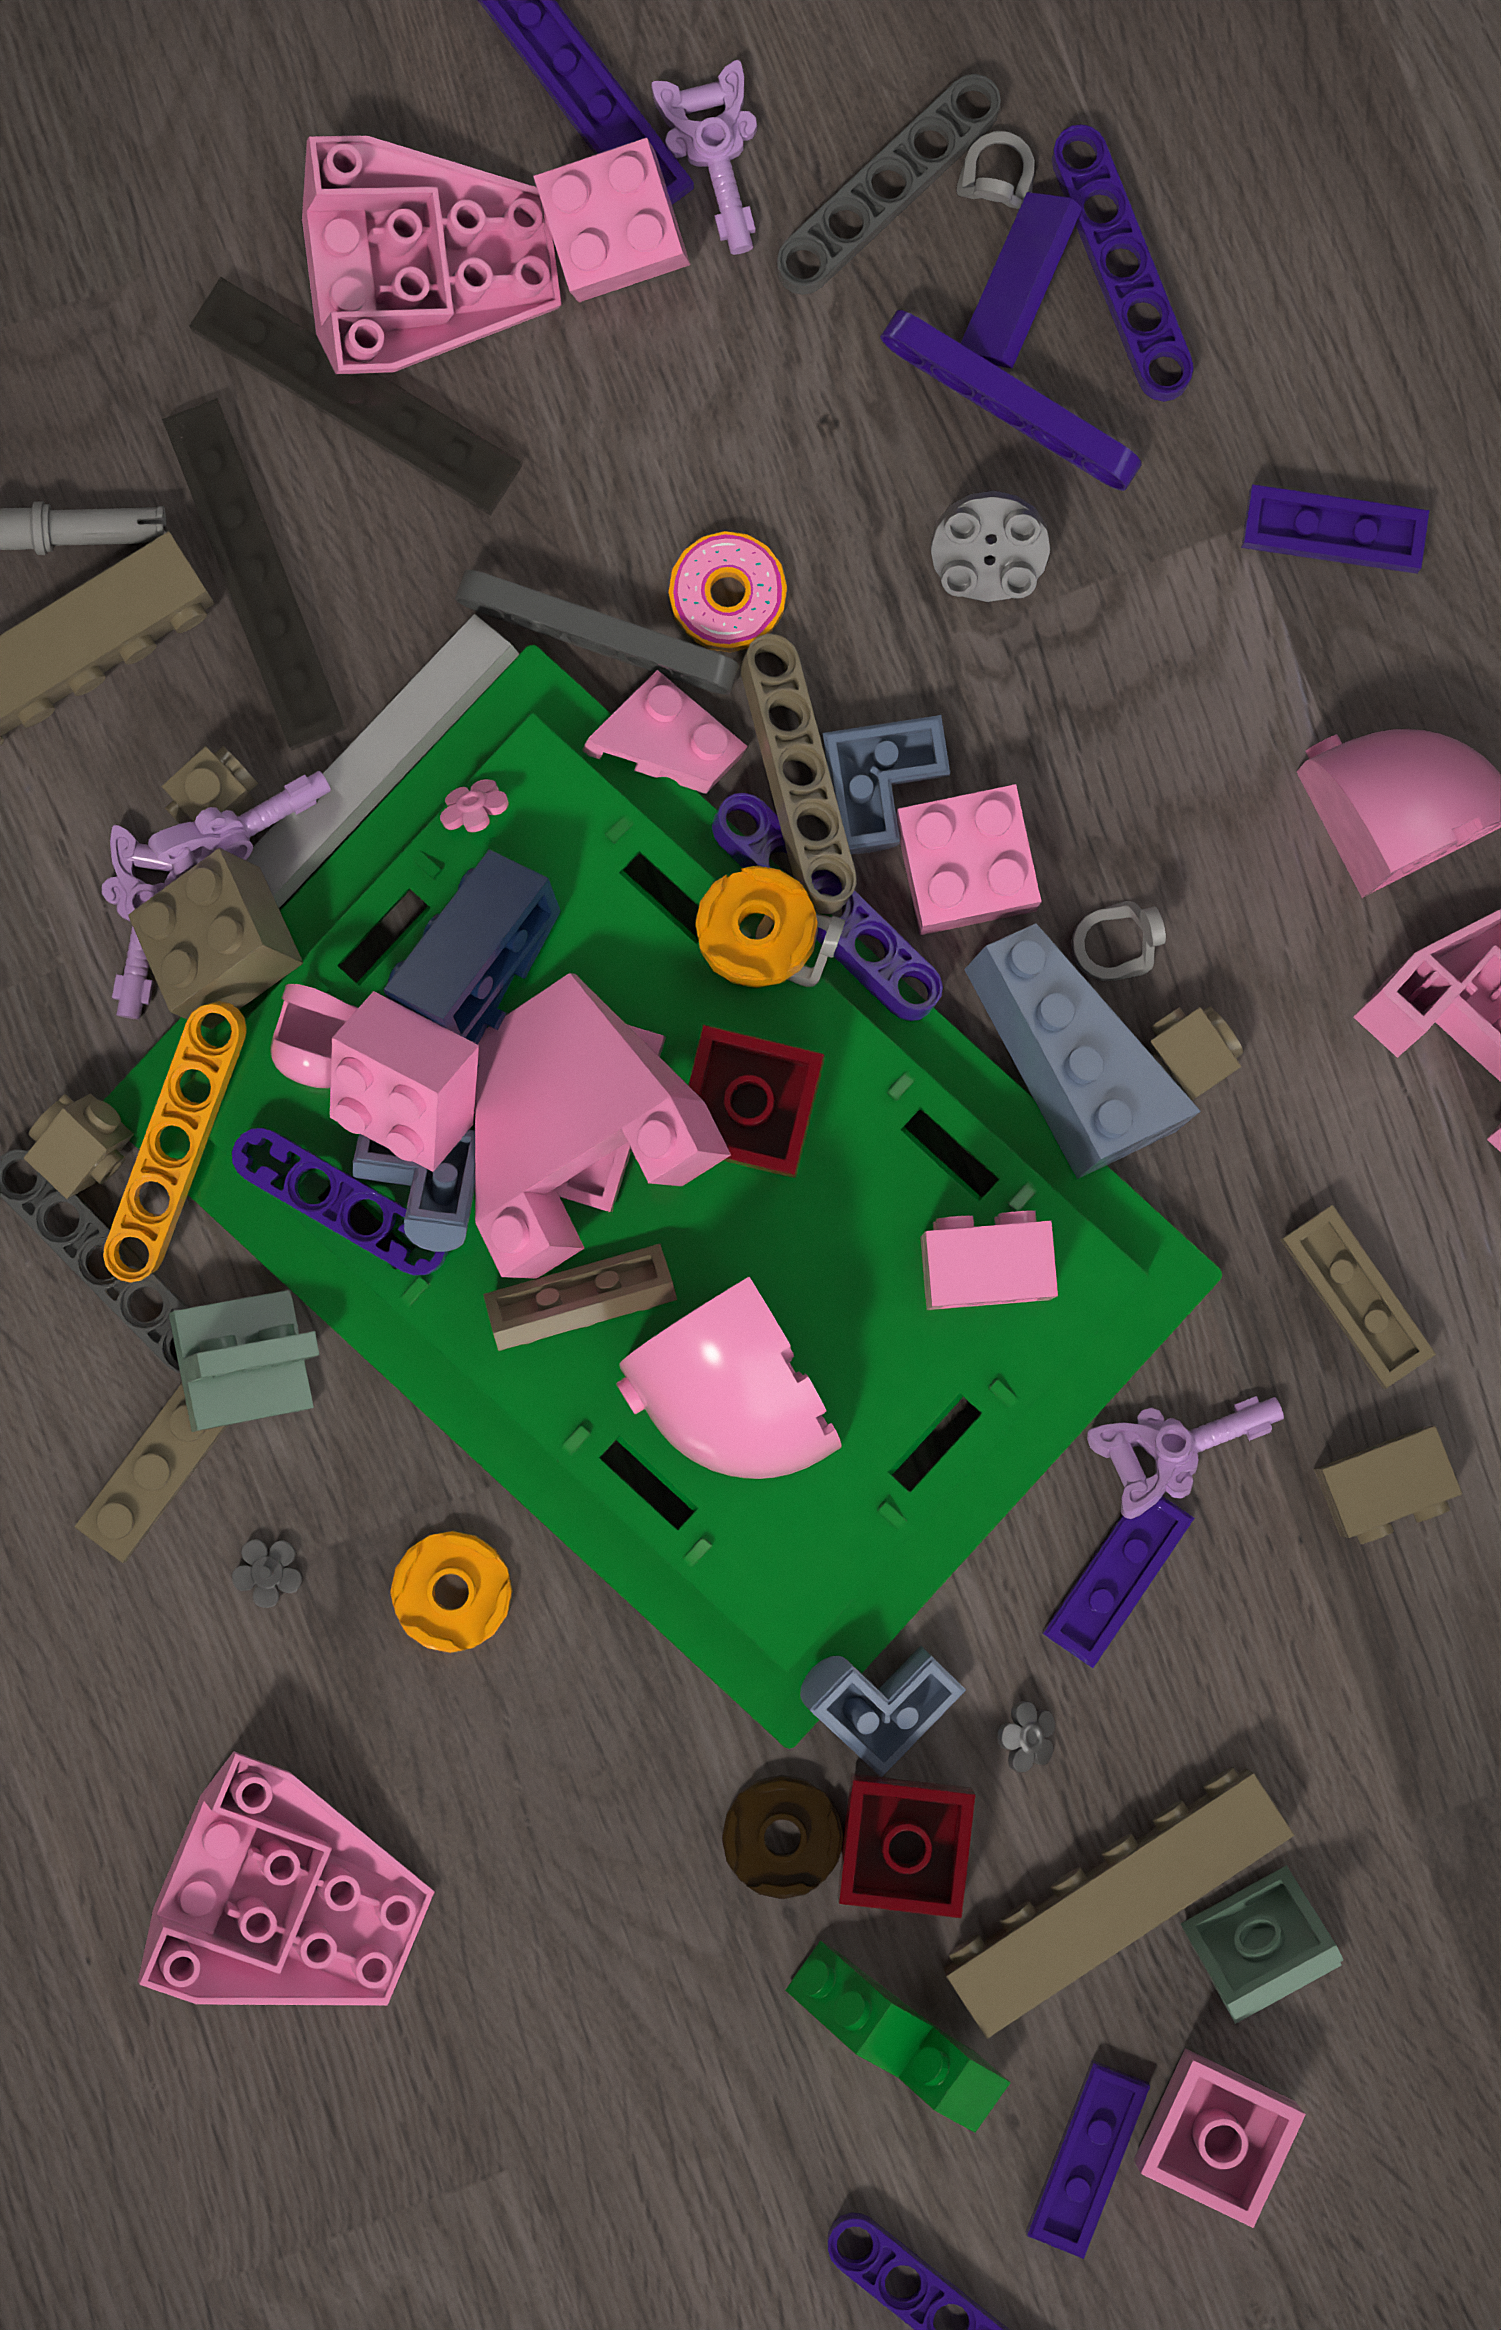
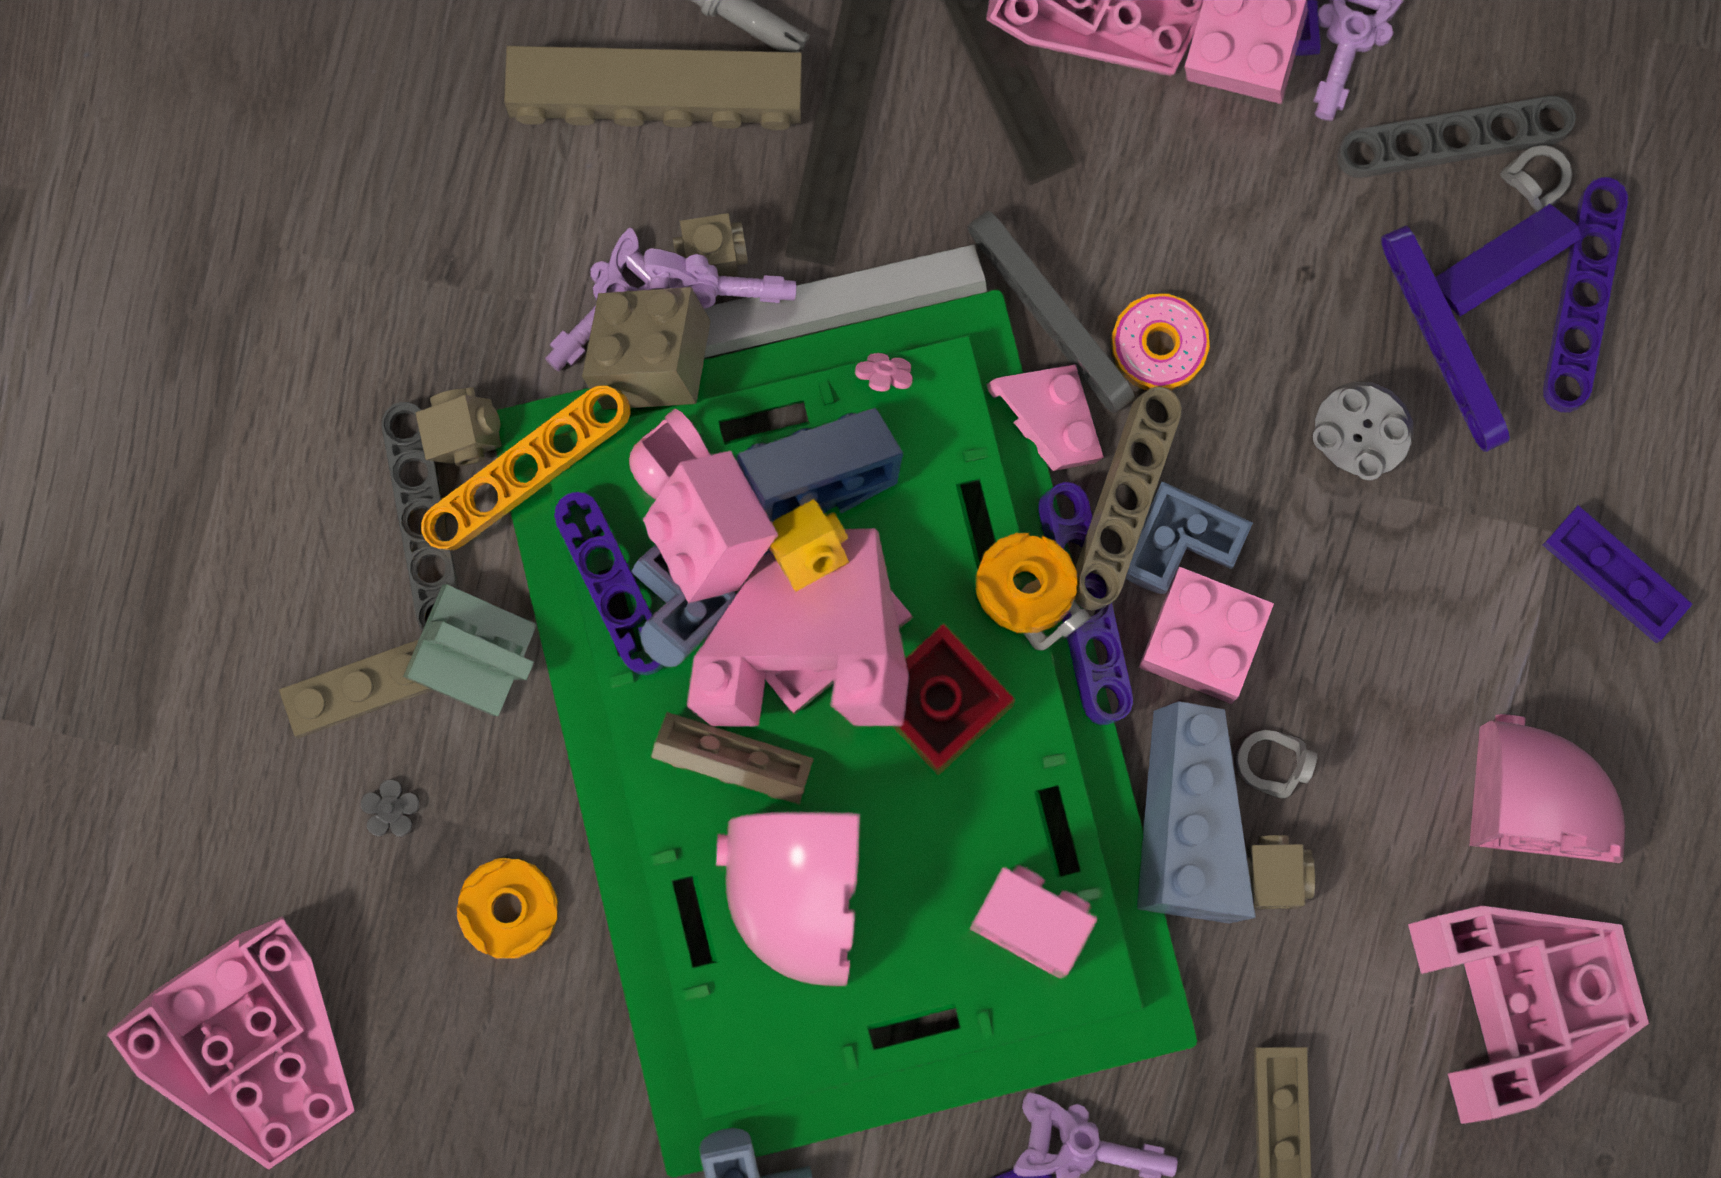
camera: 30 degrees right, 5 degrees down
none -> yellow brick [769,499,849,592]

